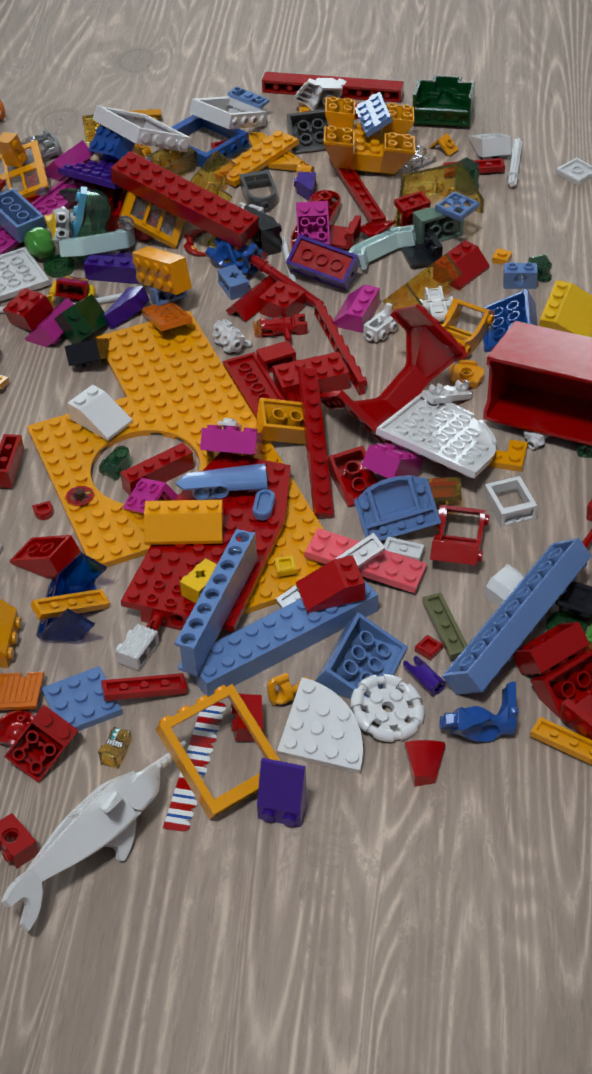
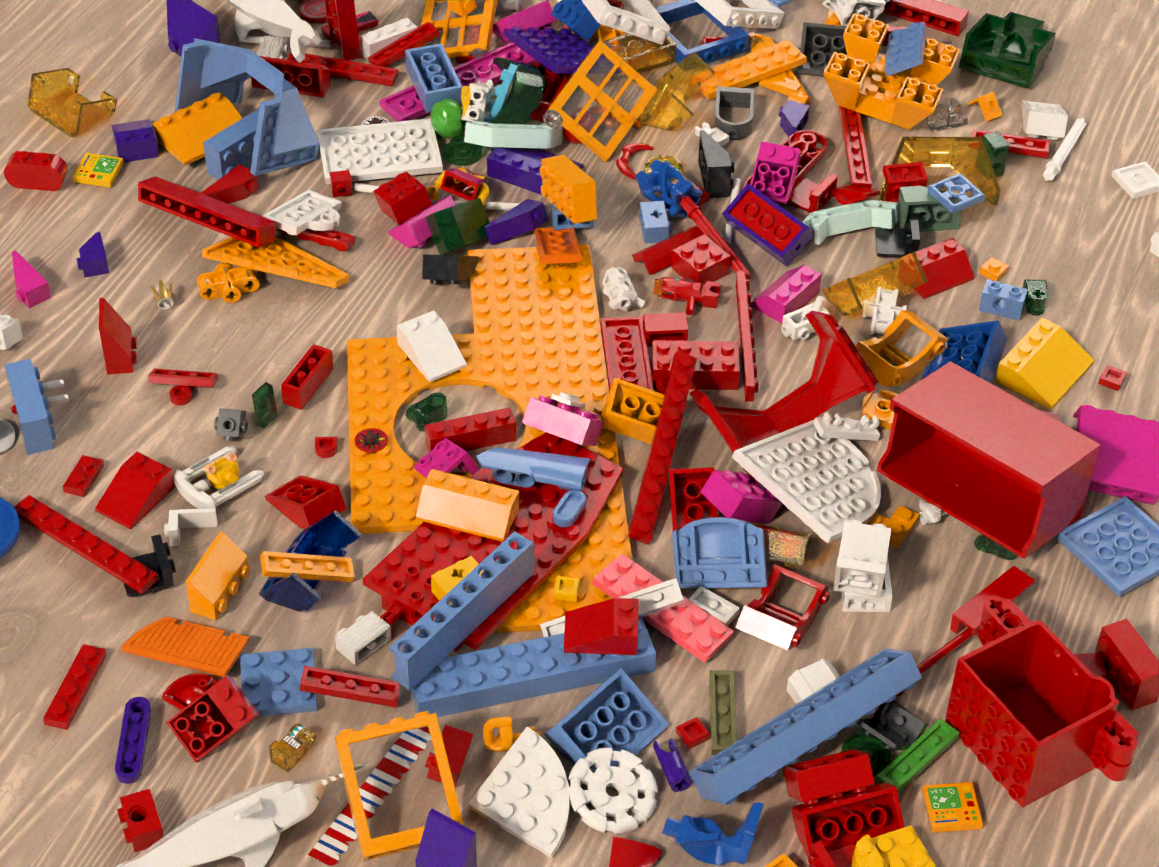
camera: 15 degrees right, 0 degrees up
red brick [111,151,259,249] -> none
none -> white bracket [833,520,891,598]

